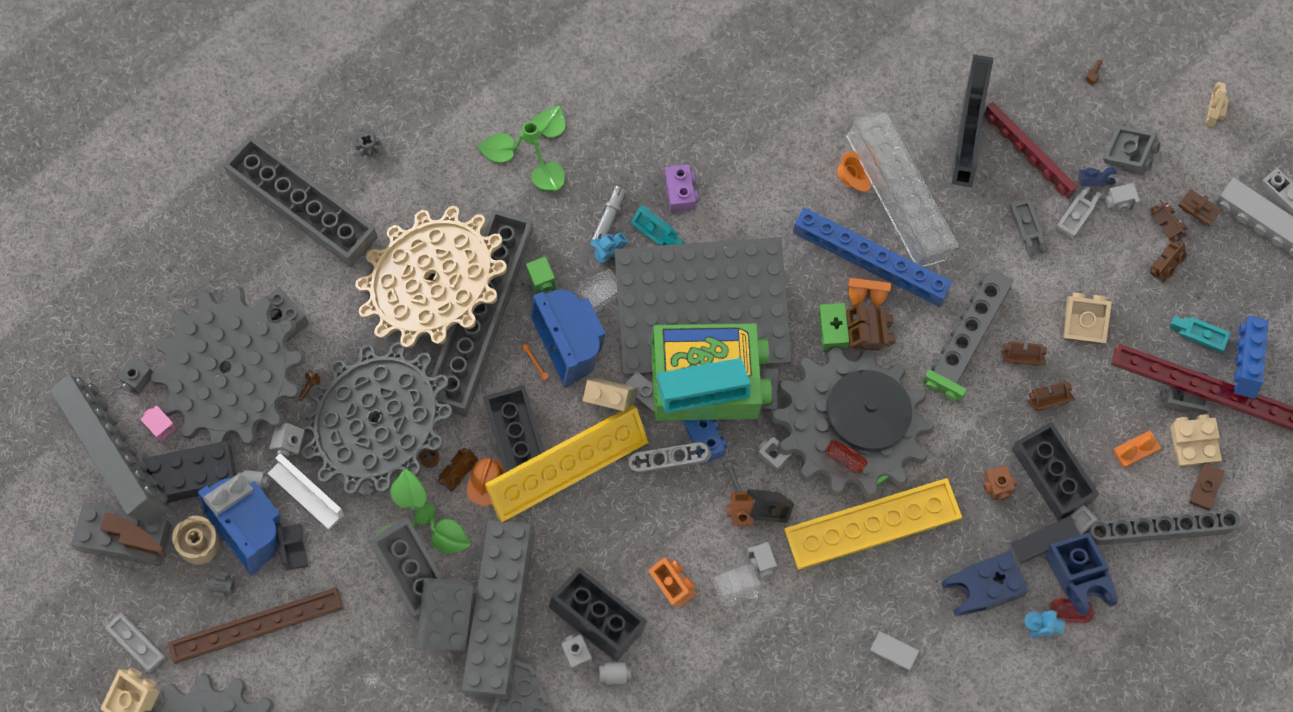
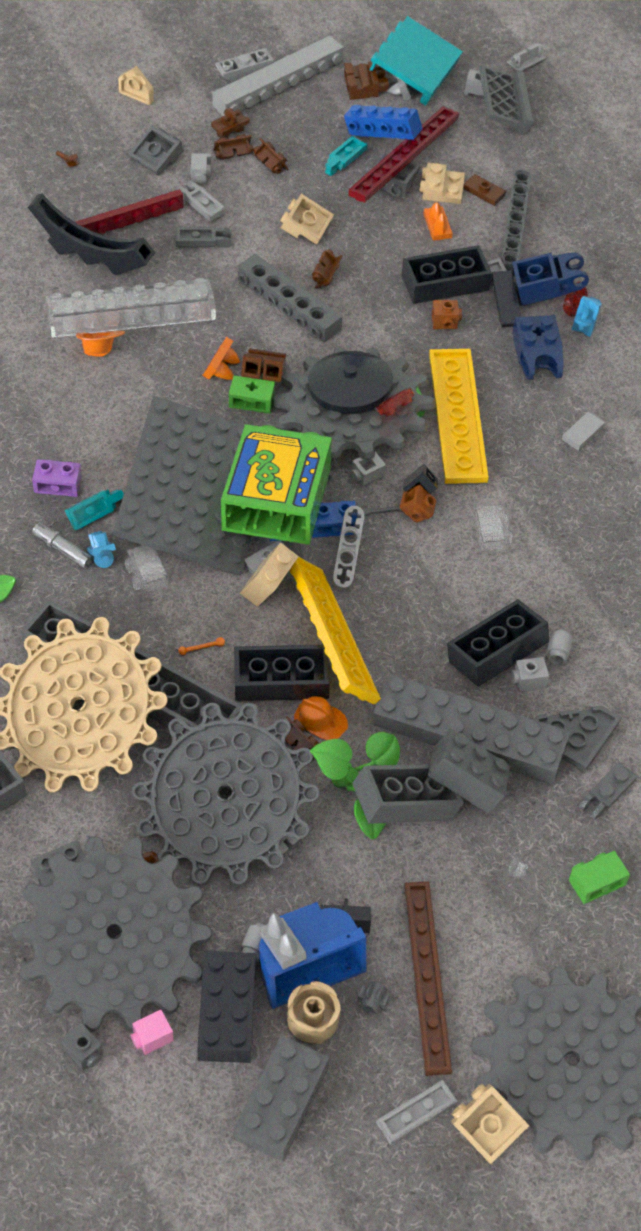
camera: 80 degrees left, 15 degrees down
brick [50,374,171,526] -> none
reddish brown slope [100,512,166,557] -> none
white fence [268,454,344,531] -> none
light grey brick [269,423,304,458] -> none
bright green brick [526,257,556,295] -> none
blue container [530,289,606,388] -> none
orange brick [648,557,697,608] -> none
teal brick [657,357,751,413] -> none
light grey brick [747,542,777,579] -> none
blue brick [793,207,952,307] -> none
bright green plate [923,369,967,402] -> none
reddish brown hinge [1028,381,1075,411] -> none
dark blue plate [1078,167,1117,186] -> none

